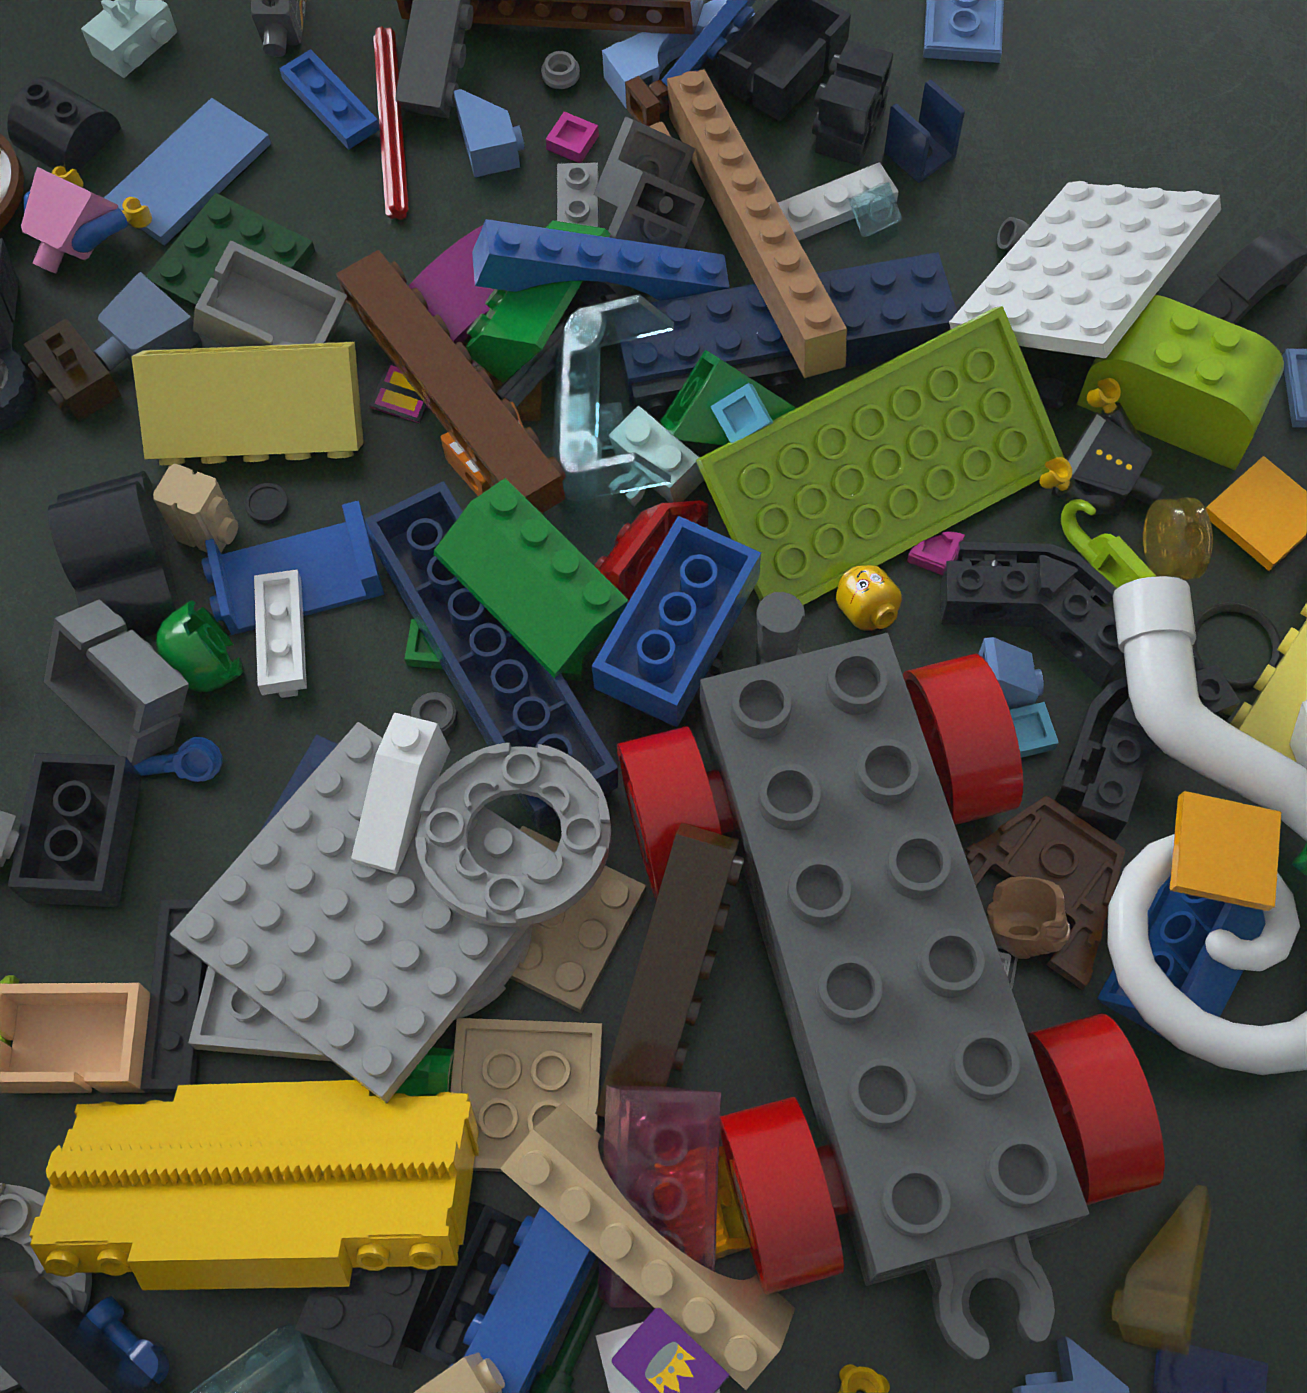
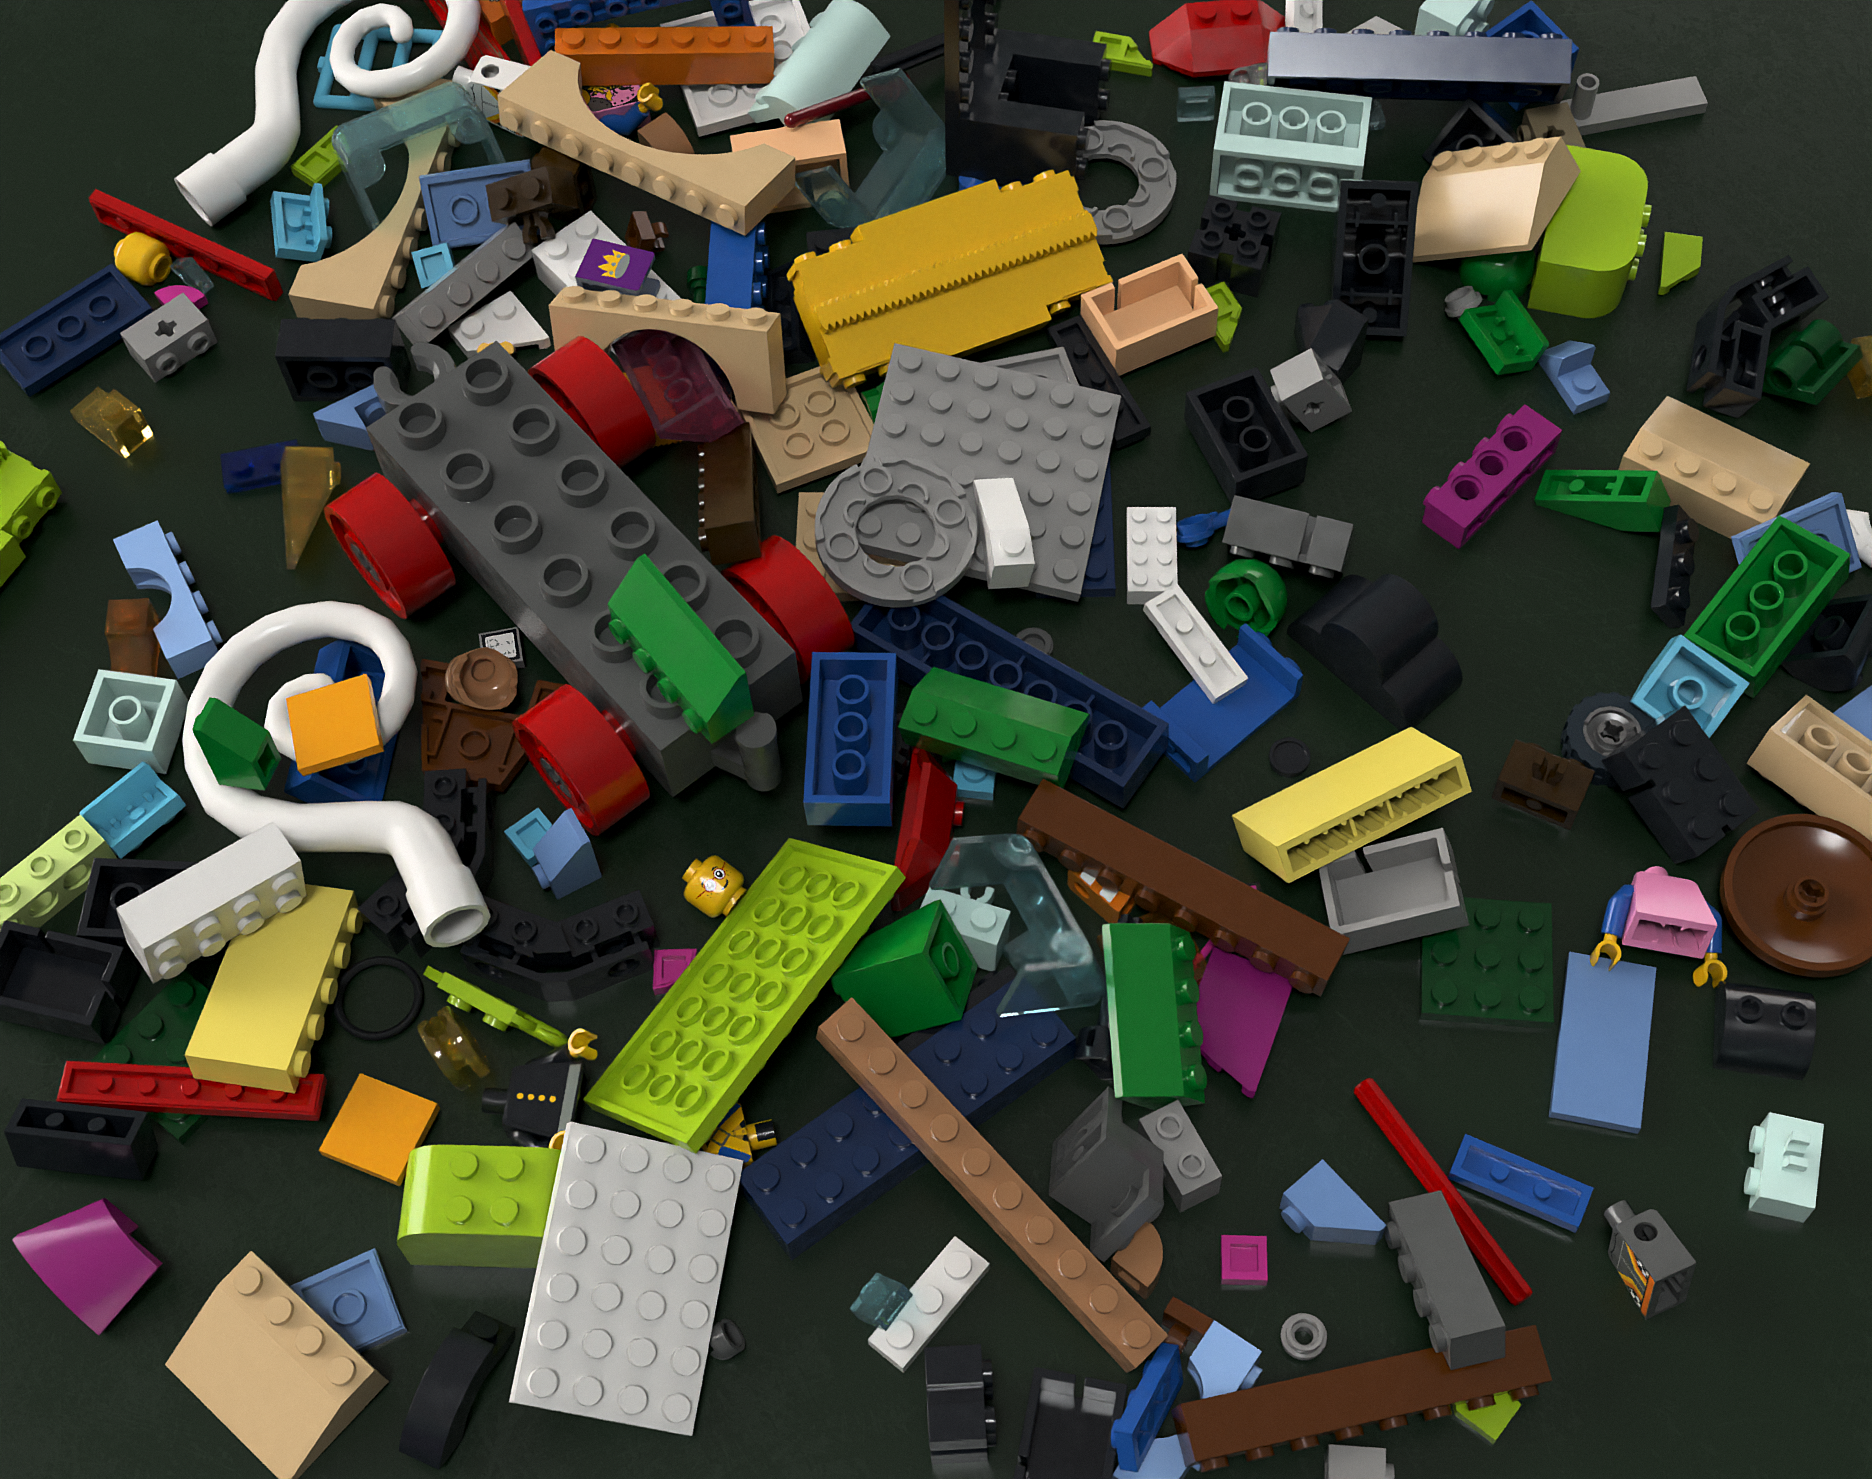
camera: 155 degrees right, 5 degrees down
sand blue torso [93,272,201,372] -> none
tan brick [153,463,238,553] -> none
blue arch [472,219,730,301] -> none
medium azure plate [710,383,773,443] -> none
dark blue piece [884,80,965,183] -> none
none -> green slope [608,553,754,744]
none -> white piece [1126,507,1178,604]

